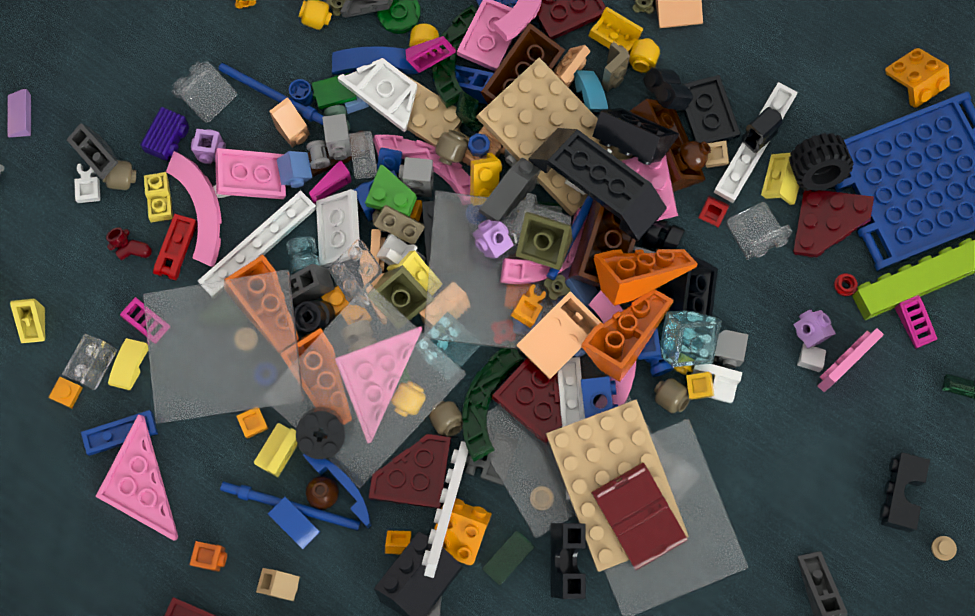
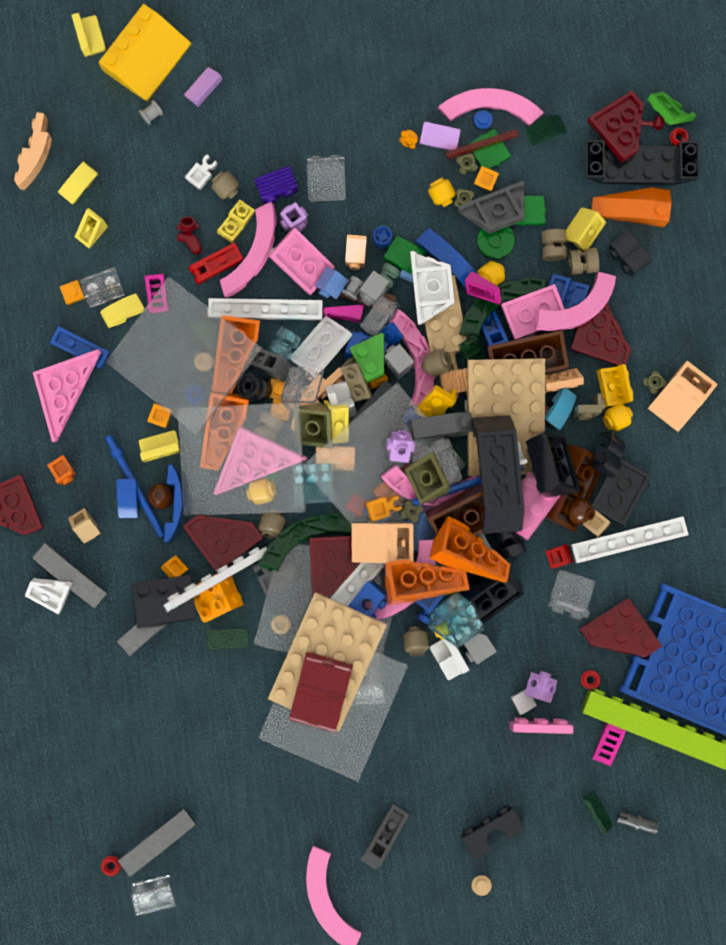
camera: 45 degrees right, 10 degrees up
dark grey slope [67,123,118,179] -> none
blue bar [219,63,324,125] -> none
black brick [296,407,345,459] -> none
blue tile [468,133,490,157] -> none
black arch [551,523,586,599] -> none
yellow tile [686,372,714,400] -> none
black brick [742,107,783,153] -> none
light yellow panel [761,153,799,205] -> none
black tyre [789,133,854,191] -> none

